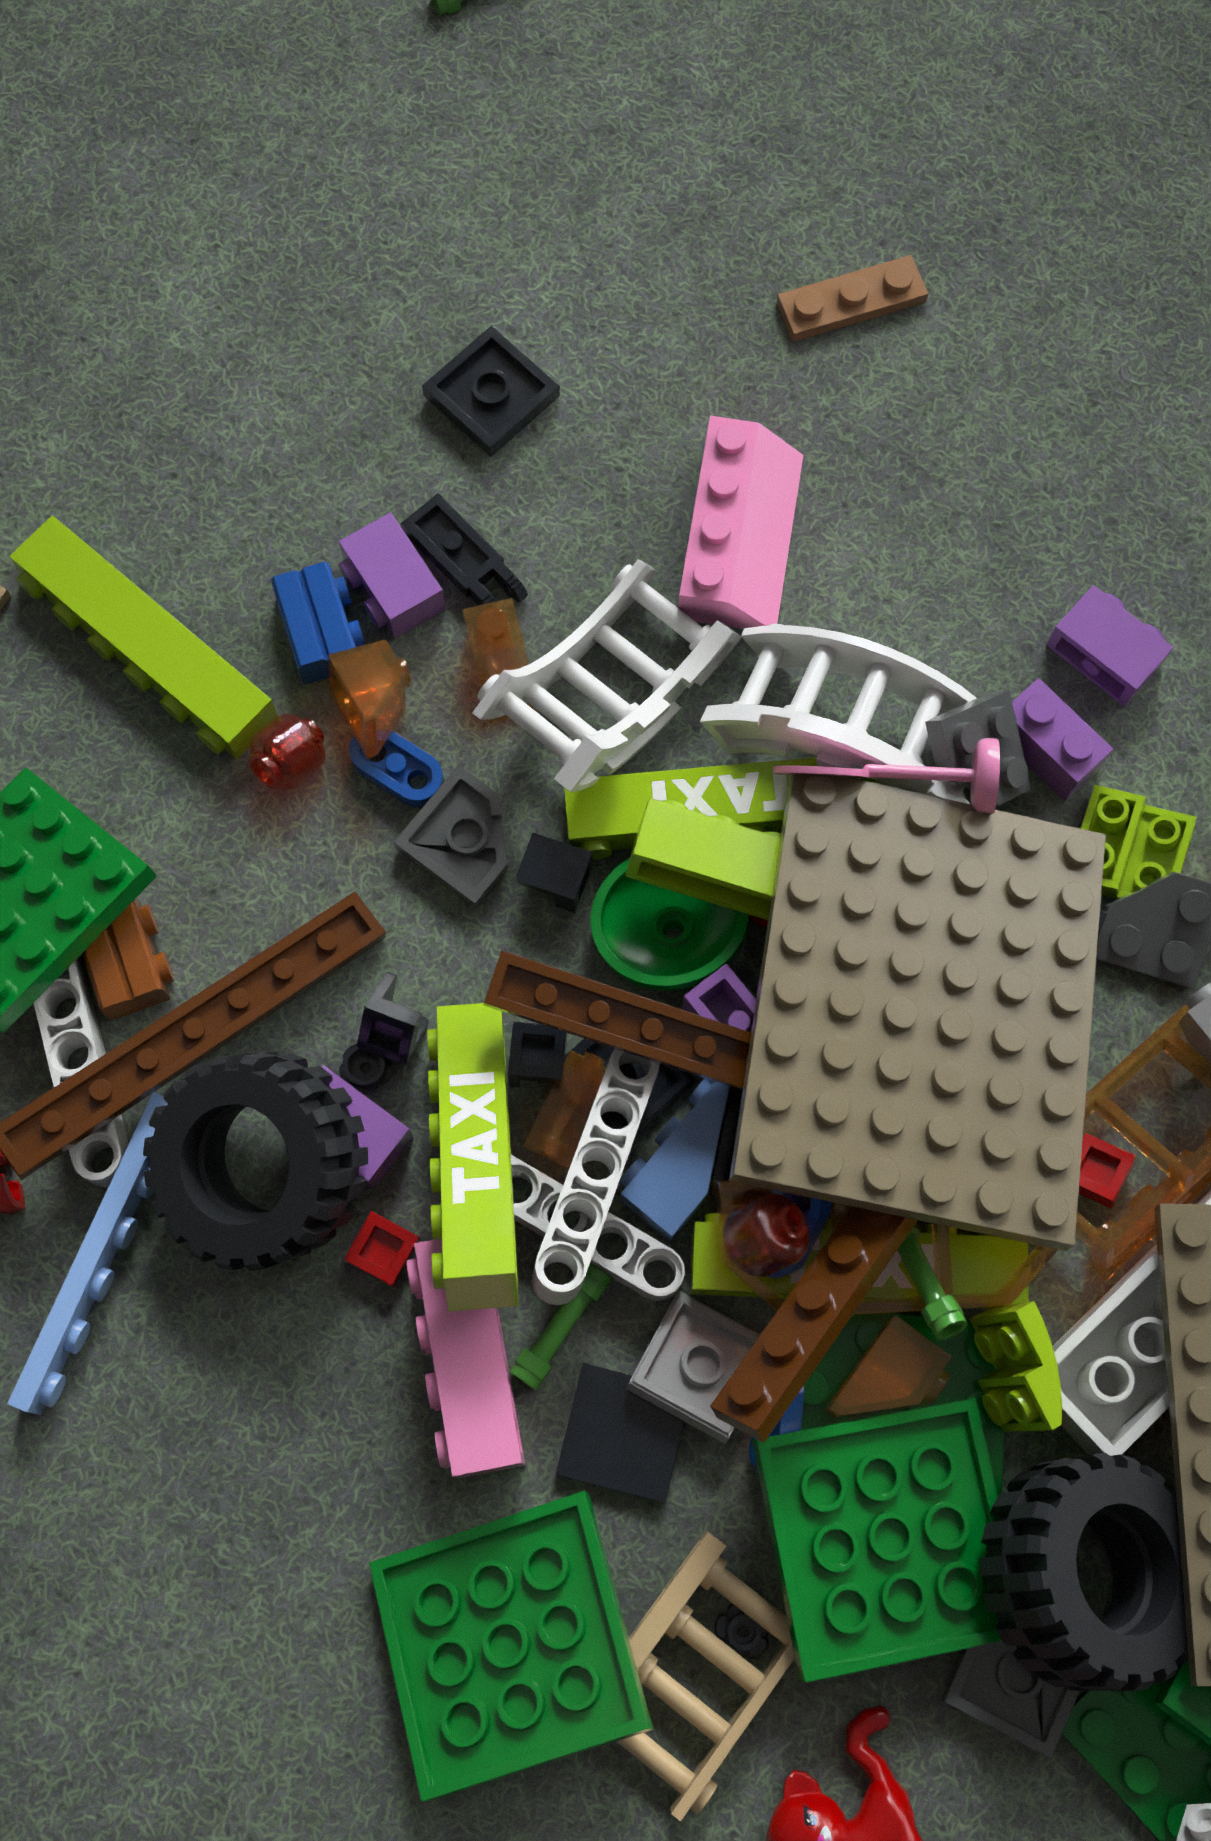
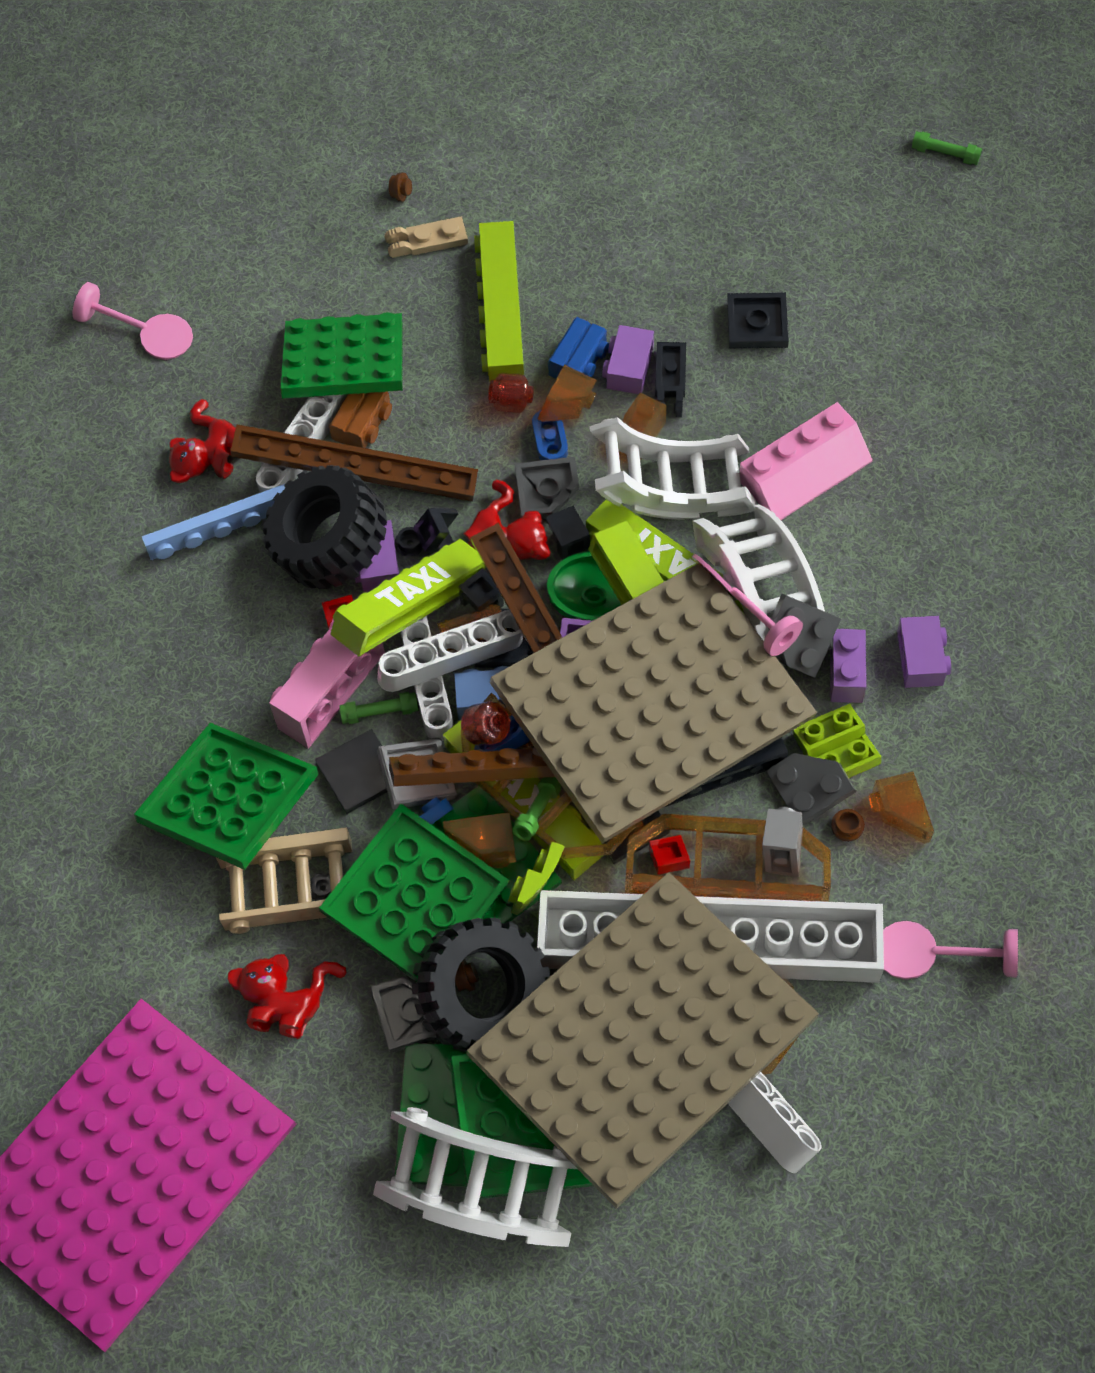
camera: 50 degrees right, 10 degrees down
medium nougat plate [776,255,928,342] -> none
none -> red animal [463,479,551,560]

